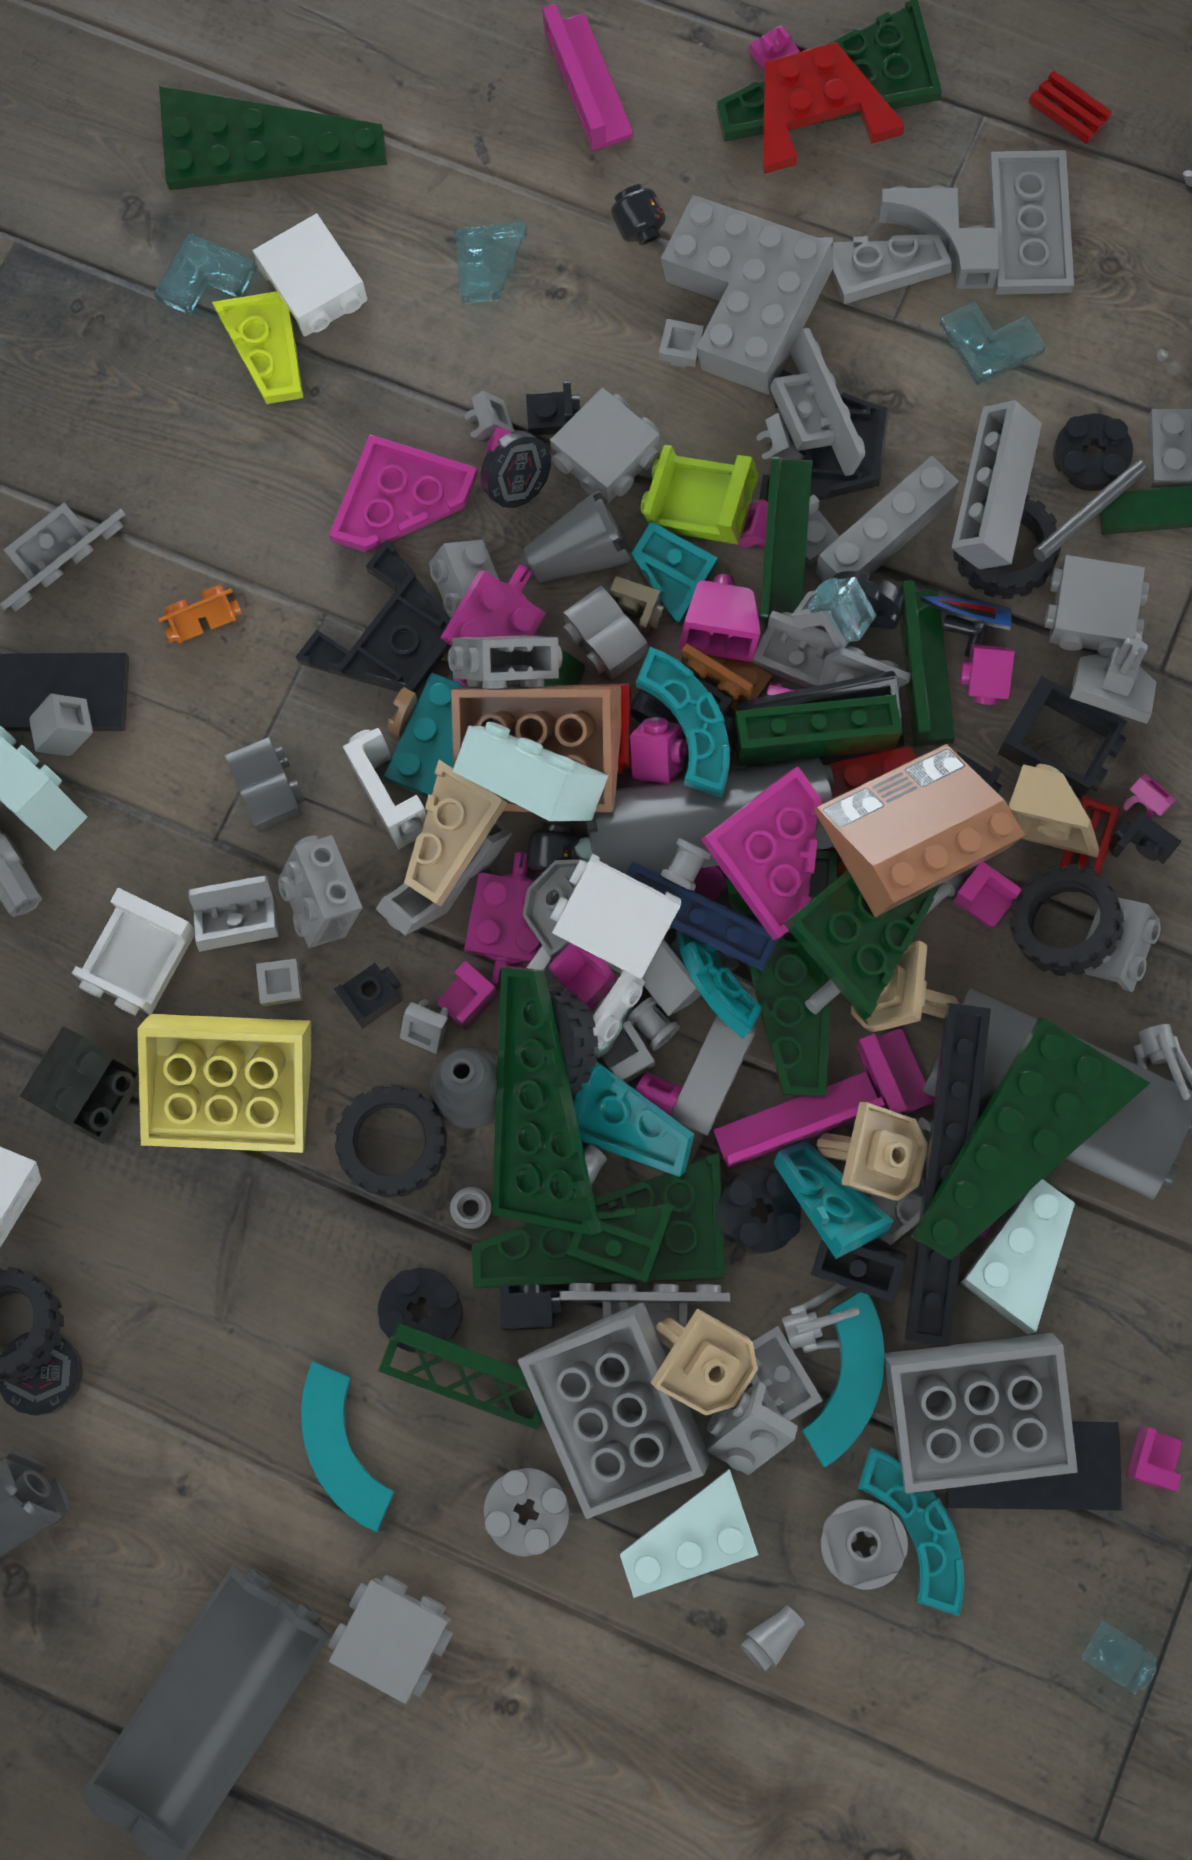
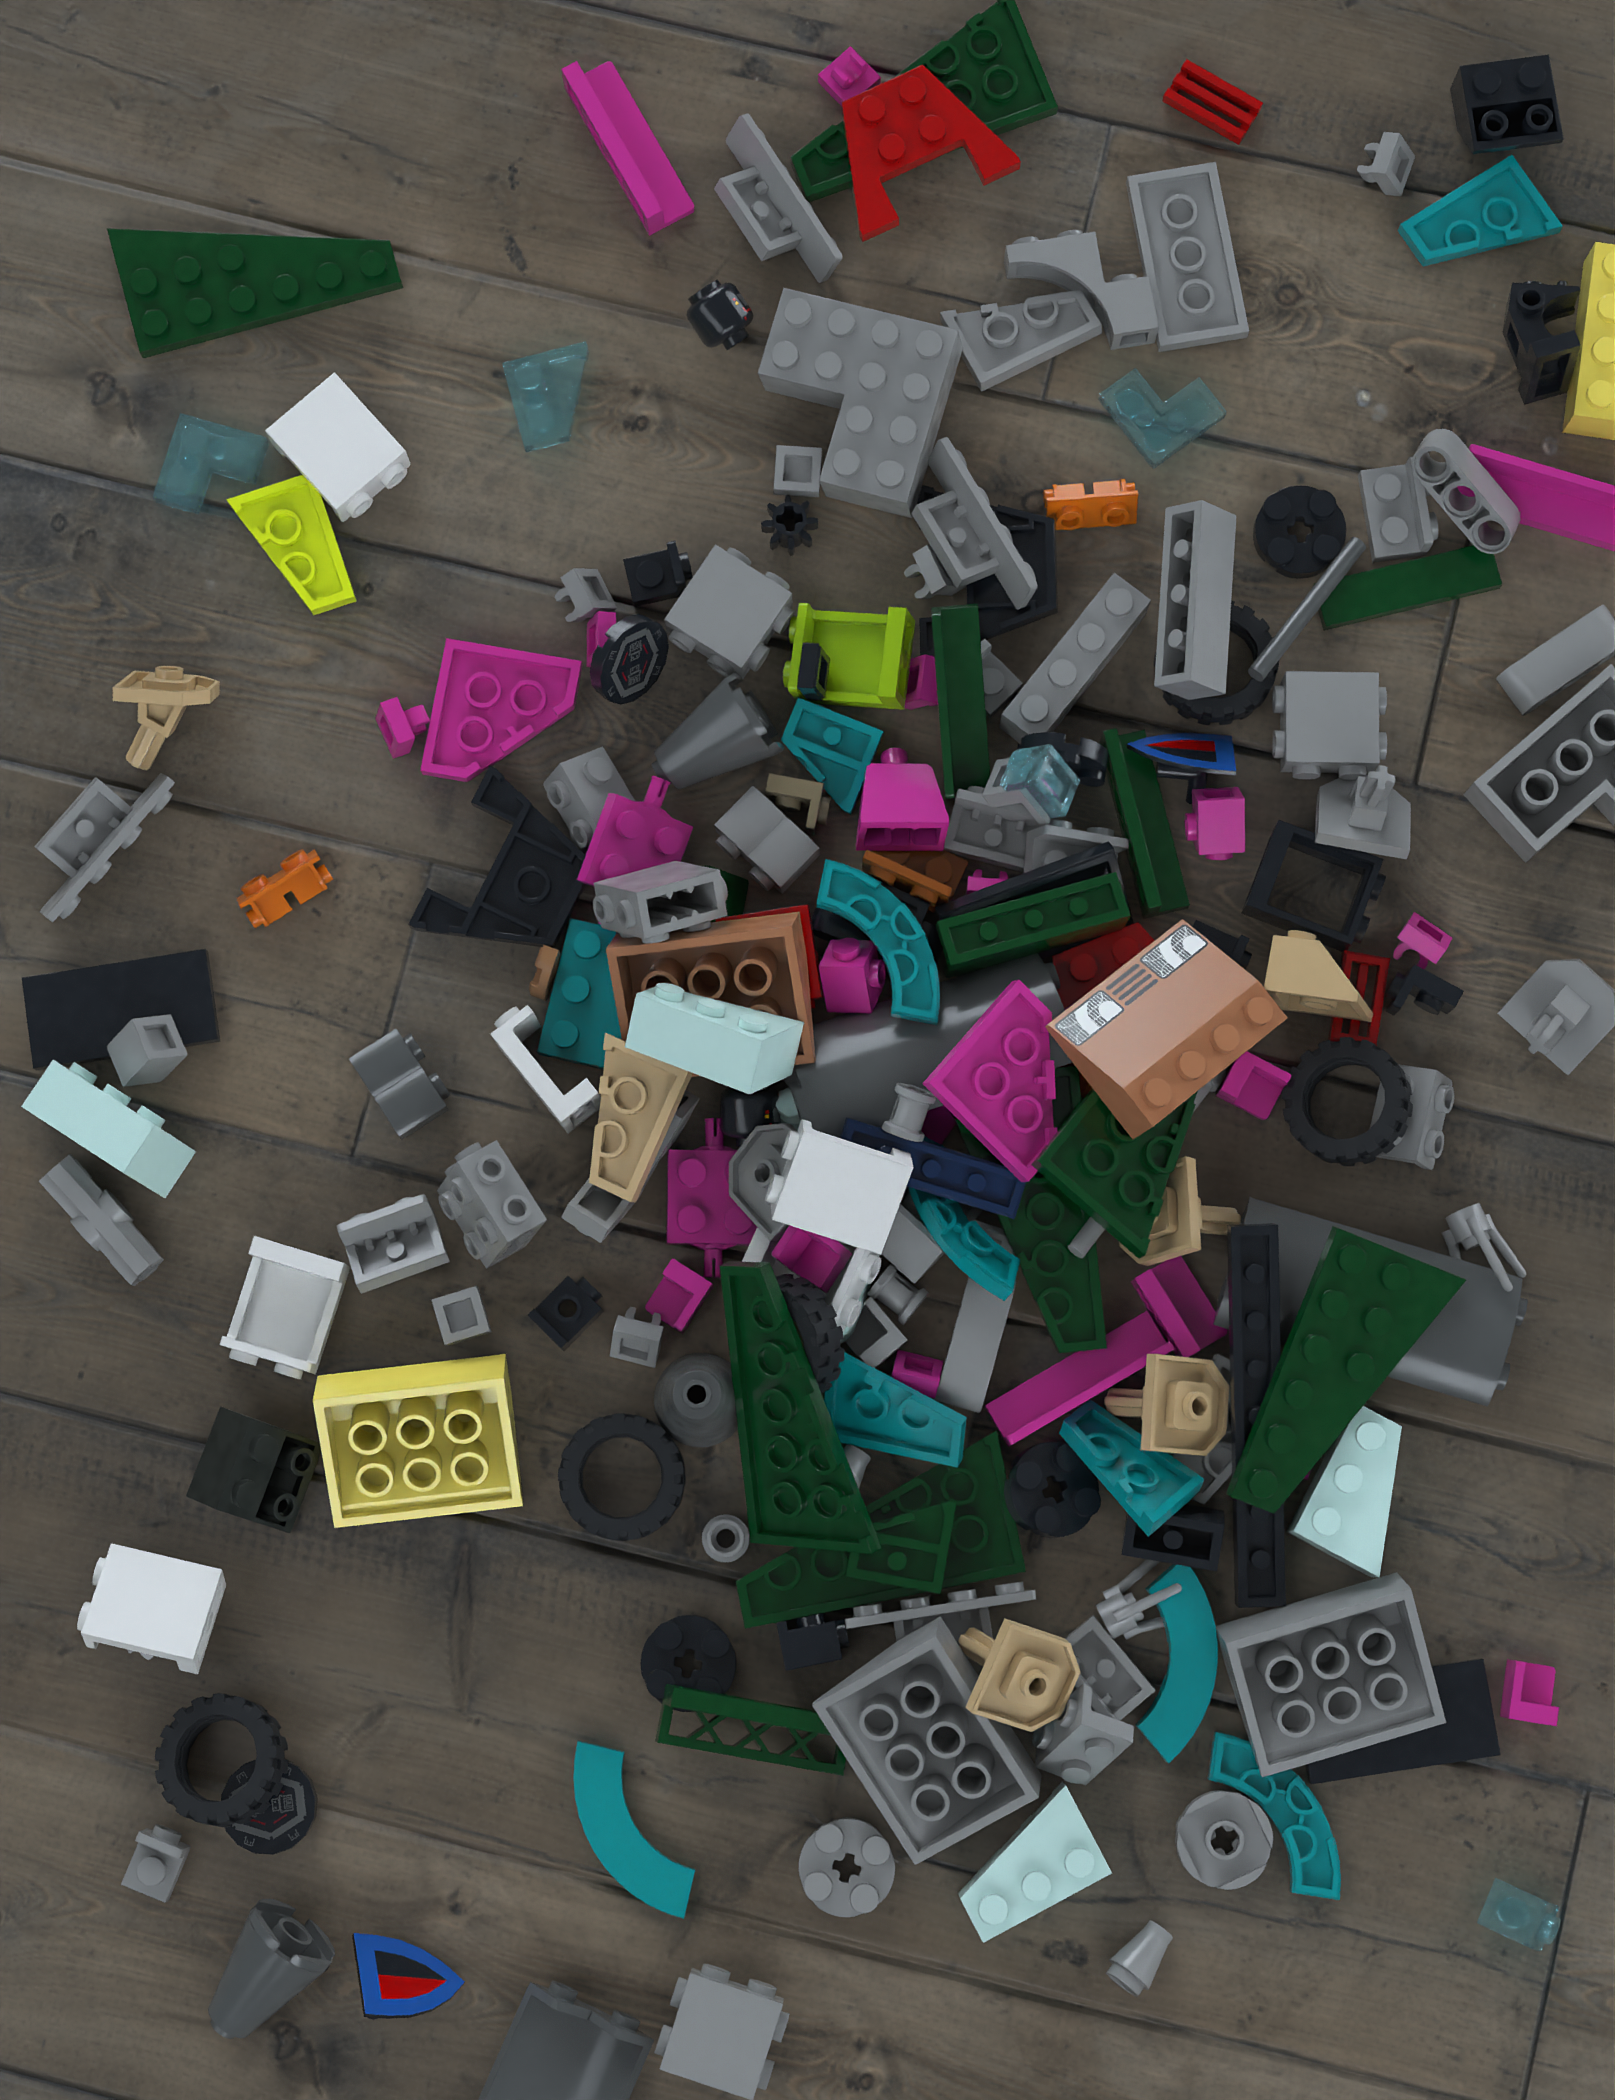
camera: 15 degrees left, 5 degrees up
none -> tan piece [113,666,220,770]
none -> shield [352,1933,465,2020]
none -> dark pink tile [375,697,430,759]
none -> light grey bracket [714,113,842,283]
none -> black gear [761,495,818,556]
none -> black tile [797,643,830,701]
none -> orange hinge [1043,479,1138,530]

